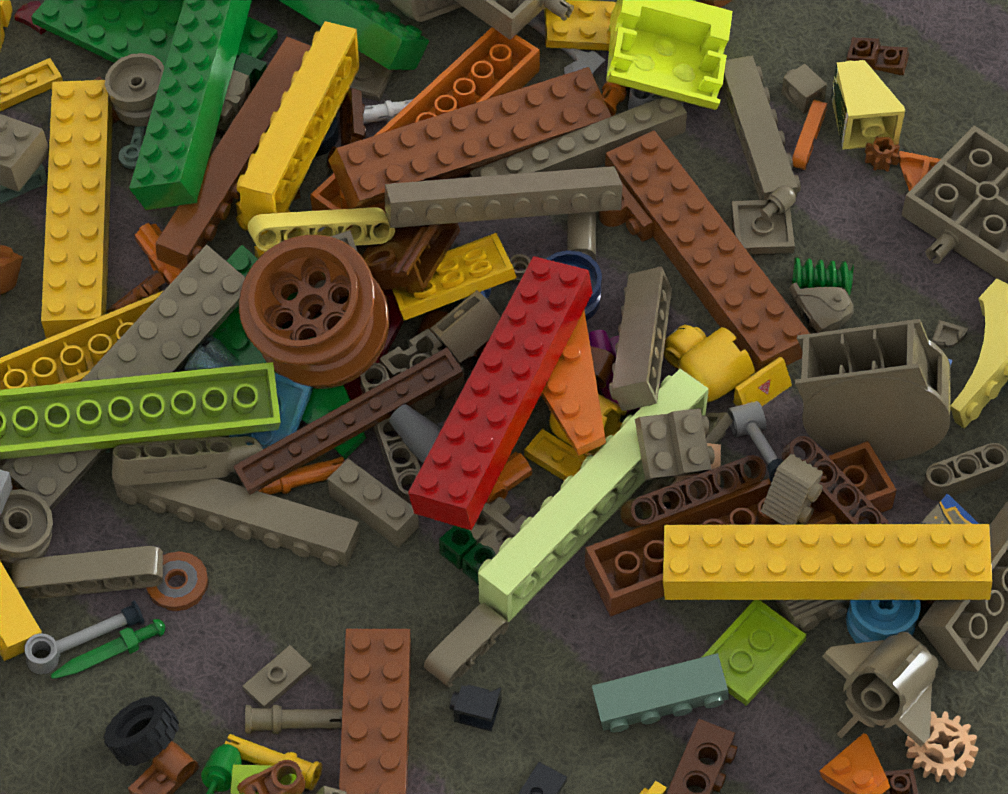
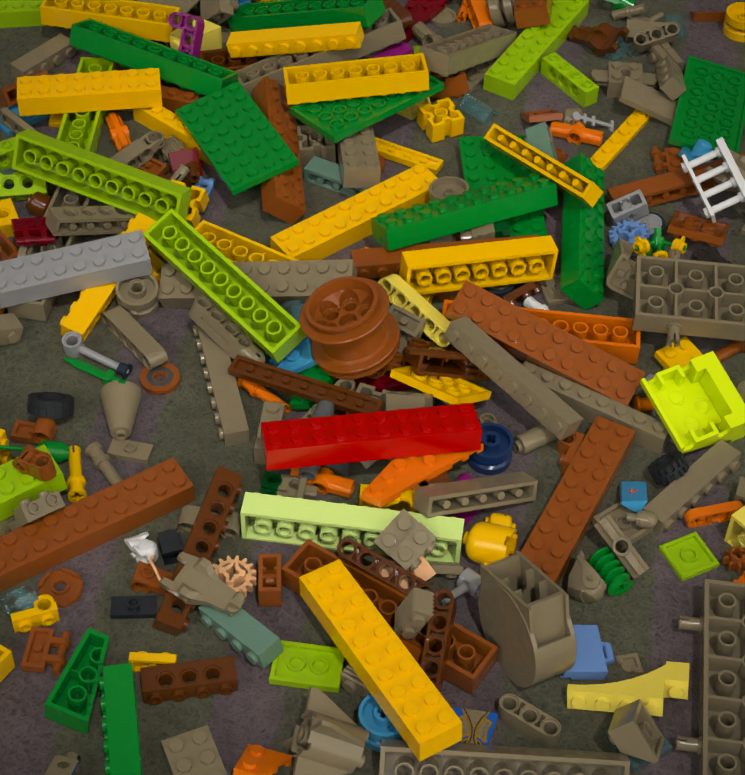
camera: 55 degrees right, 10 degrees down
none -> dark tan cone [100,381,142,440]
none -> white animal [124,532,165,590]
none -> dark orange plate [131,561,173,596]
none -> reddish brown brick [152,466,243,636]
none -> dark tan animal [159,552,245,617]
none -> light nougat gear [212,555,257,598]
none -> dark orange brick [258,554,282,607]
none -> dark tan piece [594,515,649,580]
none -> dark azure slope [620,481,648,513]
none -> black tyre [648,451,689,485]
none -> lime tile [658,531,720,582]

